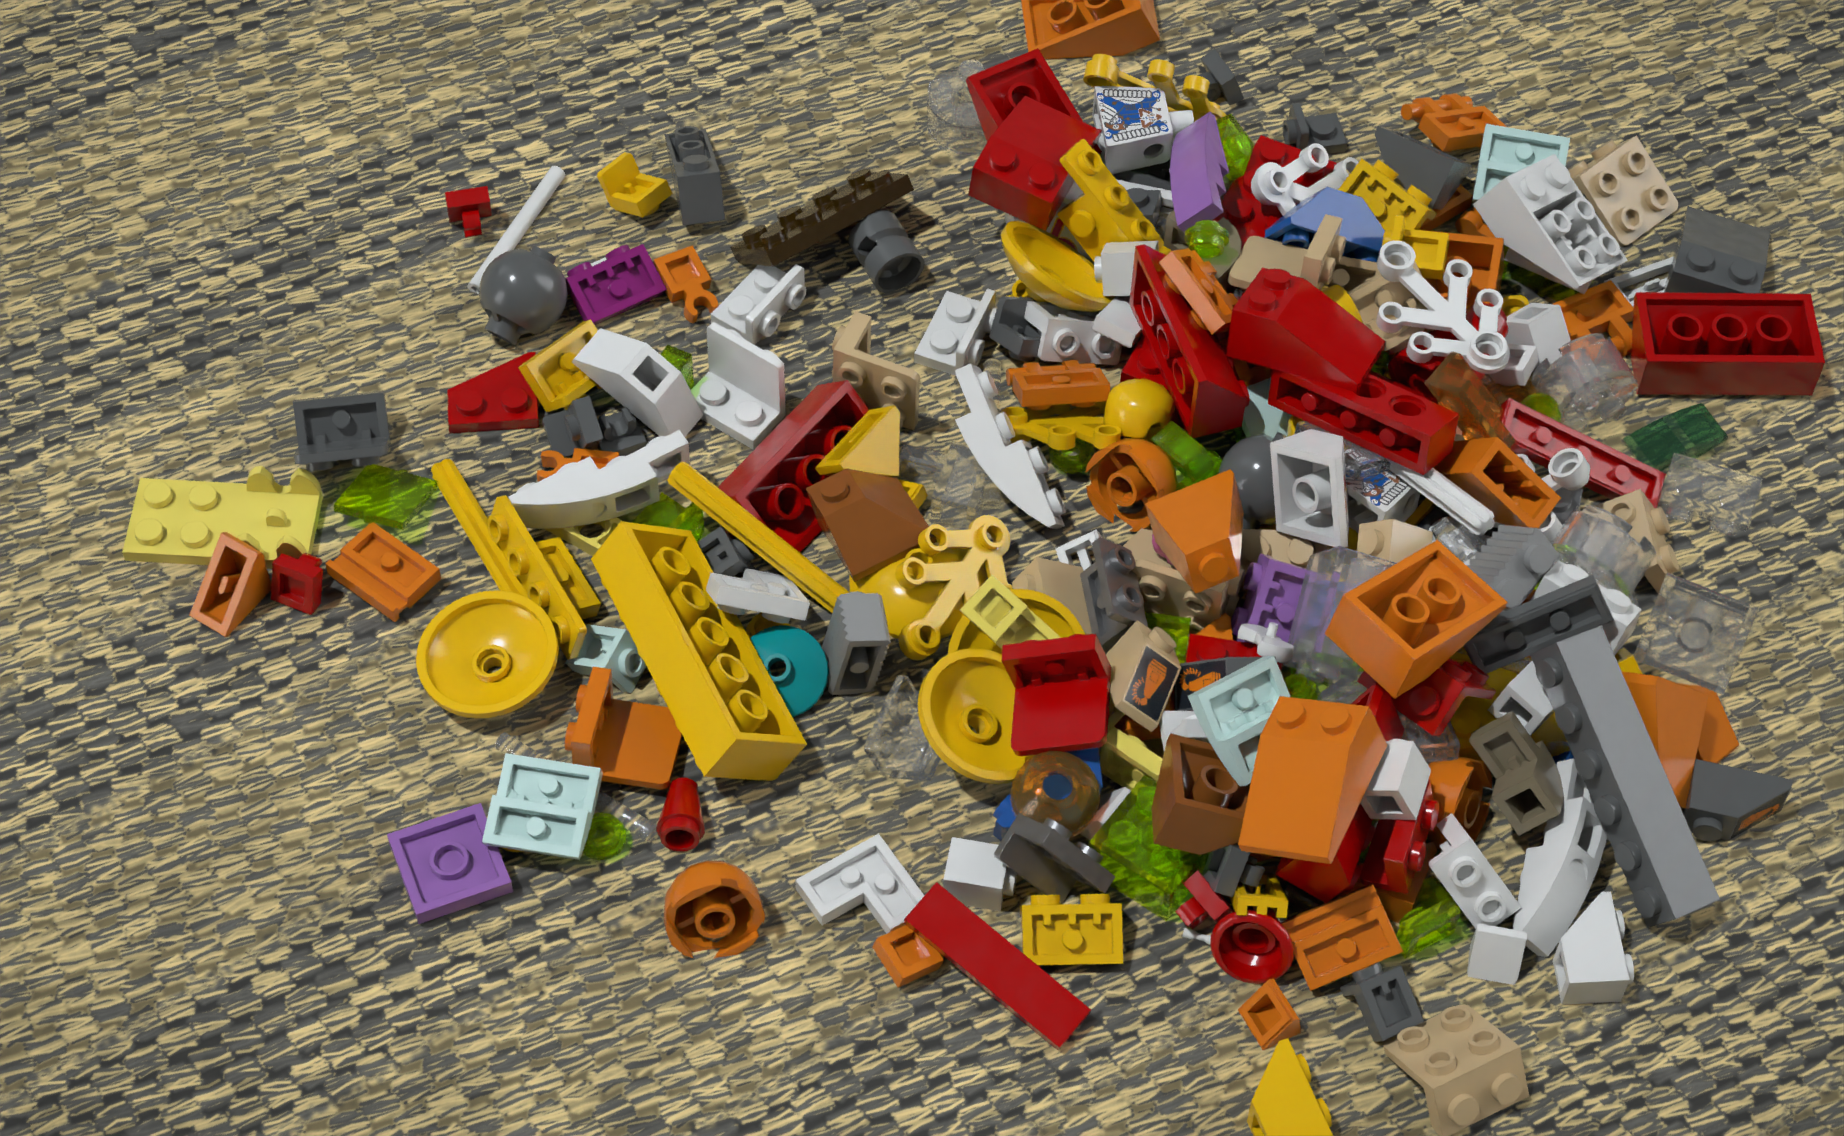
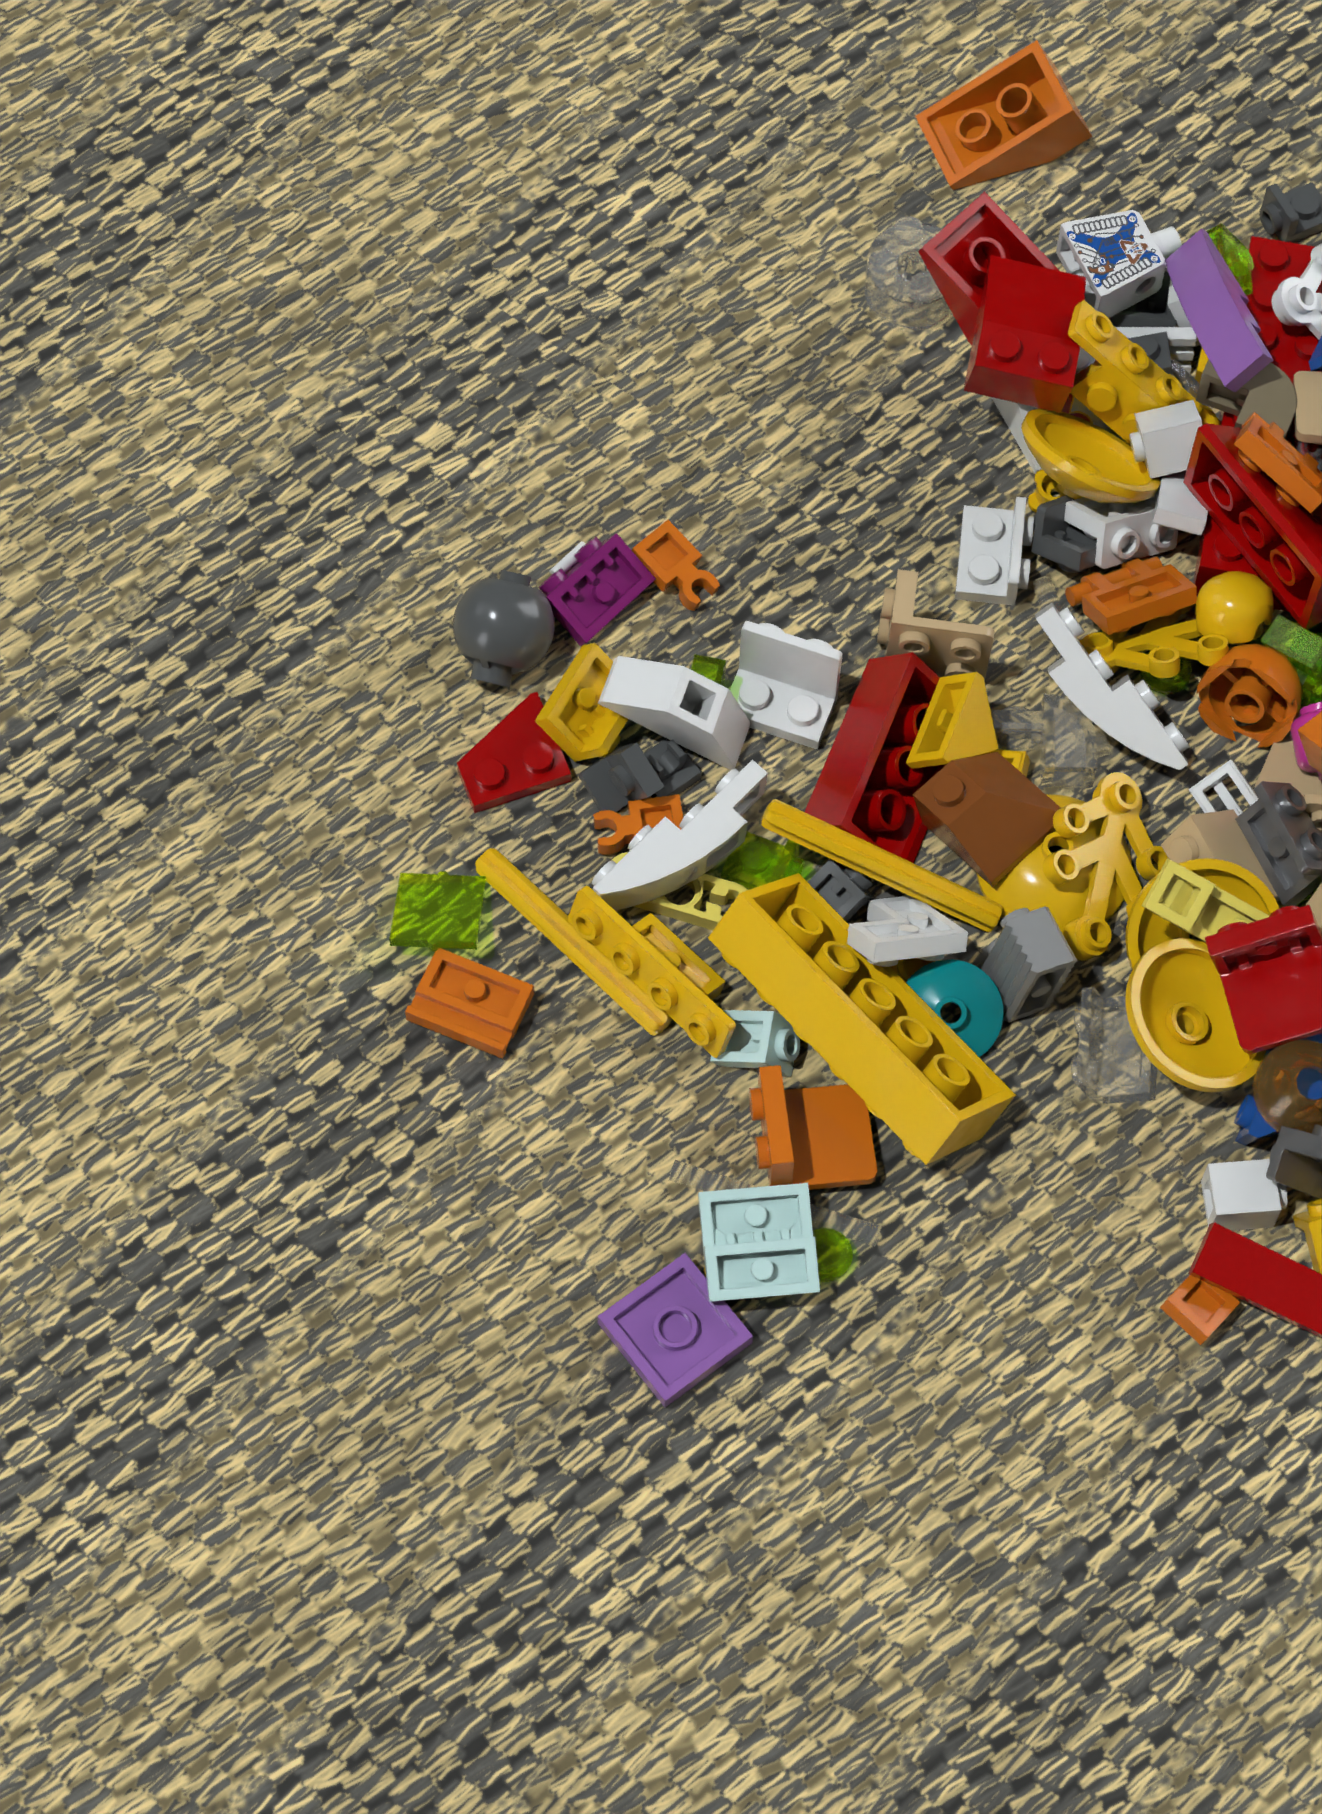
camera: 15 degrees left, 10 degrees up
light yellow hinge [122,466,323,569] -> none
orange slope [189,532,271,637] -> none
red tile [271,553,323,615] -> none
dark grey bracket [293,390,391,471] -> none
yellow dish [416,590,559,719] -> none
red tile [445,186,492,237] -> none
white piece [468,166,565,294] -> none
yellow bracket [597,152,673,217] -> none
red cone [656,778,705,852] -> none
orange cylinder [663,861,765,958] -> none
dark grey slope [664,126,725,225] -> none
white bracket [711,264,806,345] -> none
dark brown plate [730,168,914,267] -> none
white plate [795,833,925,934] -> none
dark grey wheel [848,211,924,293] -> none
yellow plant [1083,54,1227,132] -> none
clear neon green plate [1184,220,1230,258] -> none
dark grey tile [1198,49,1244,106] -> none

